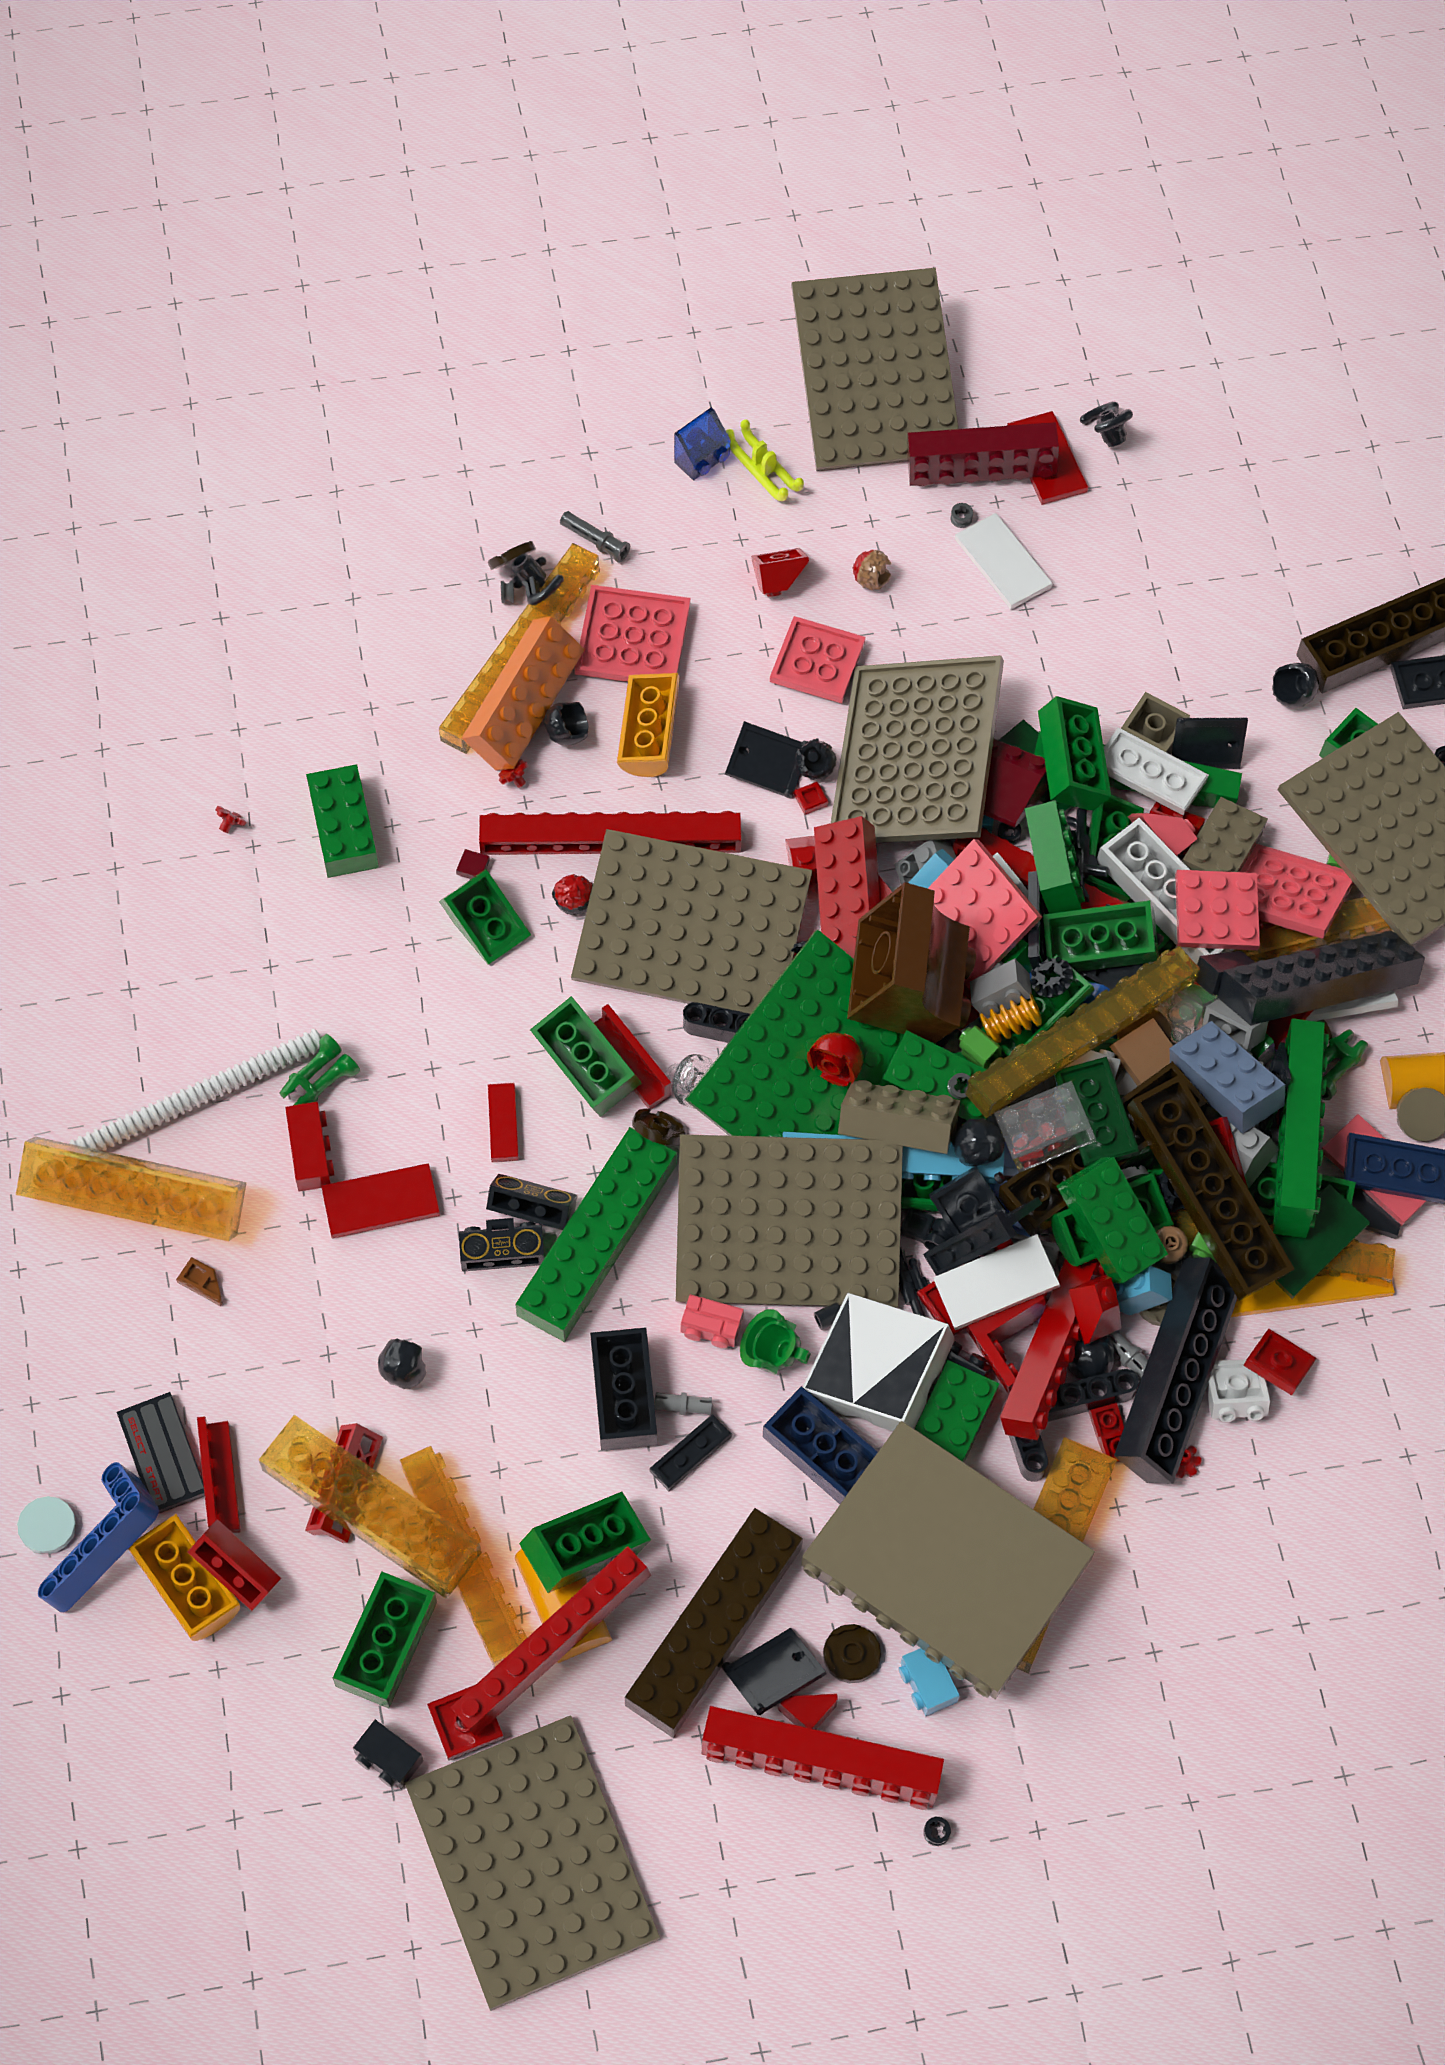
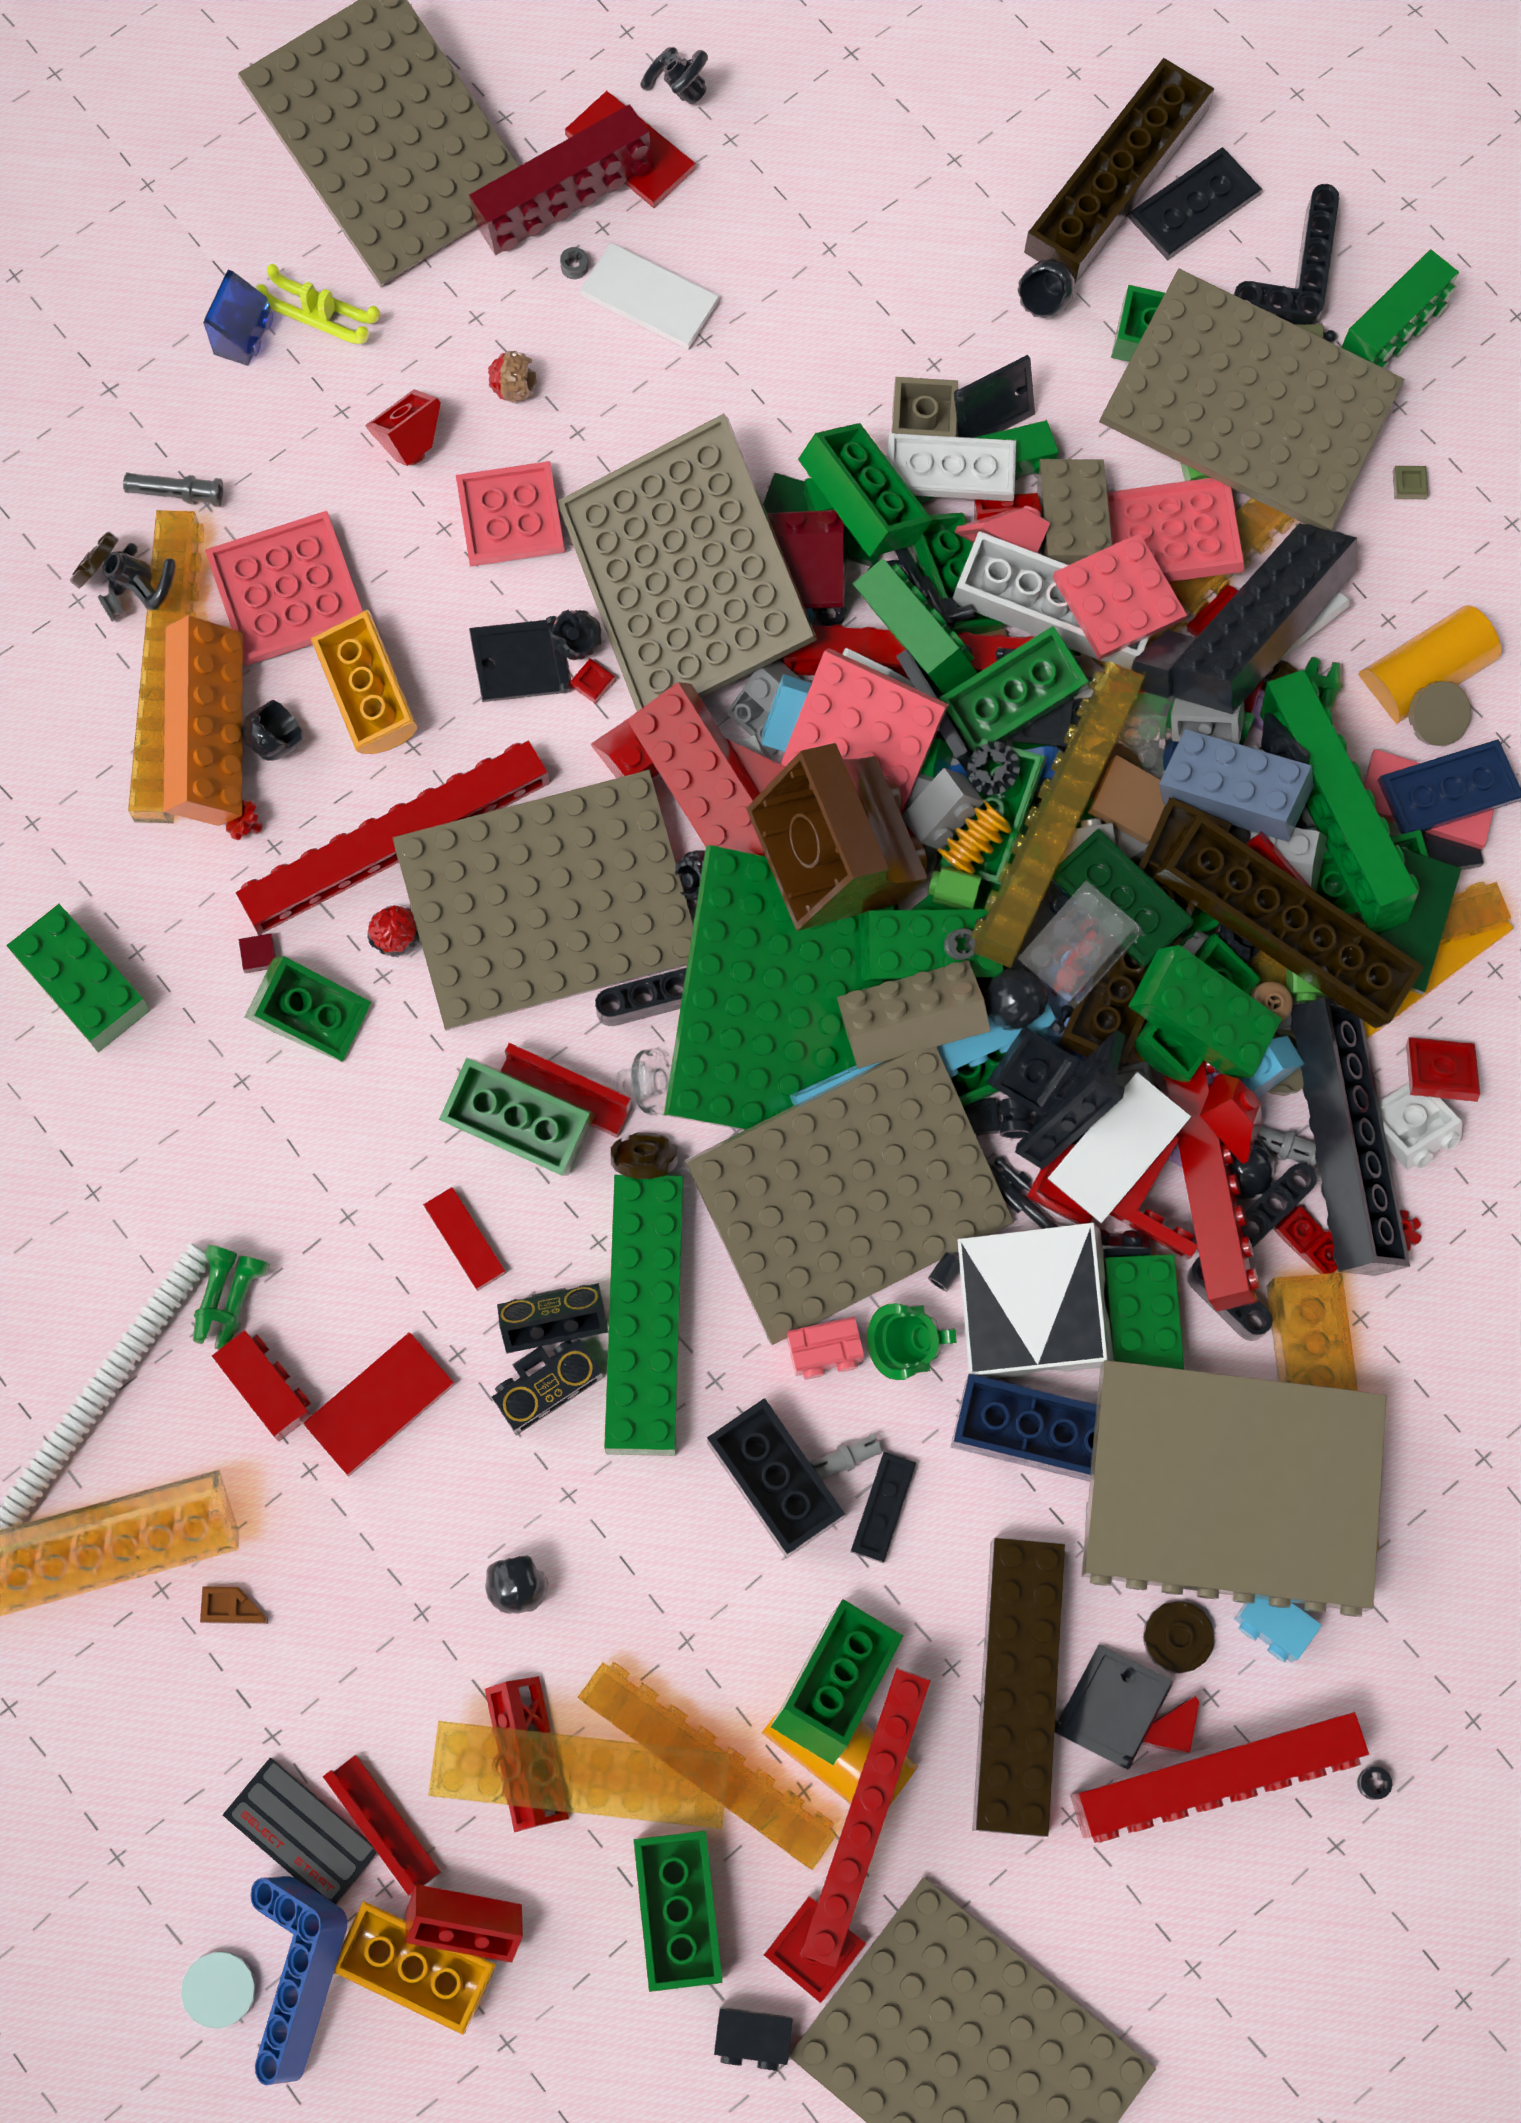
camera: 30 degrees left, 10 degrees up
red cylinder [807,1033,863,1086] -> none

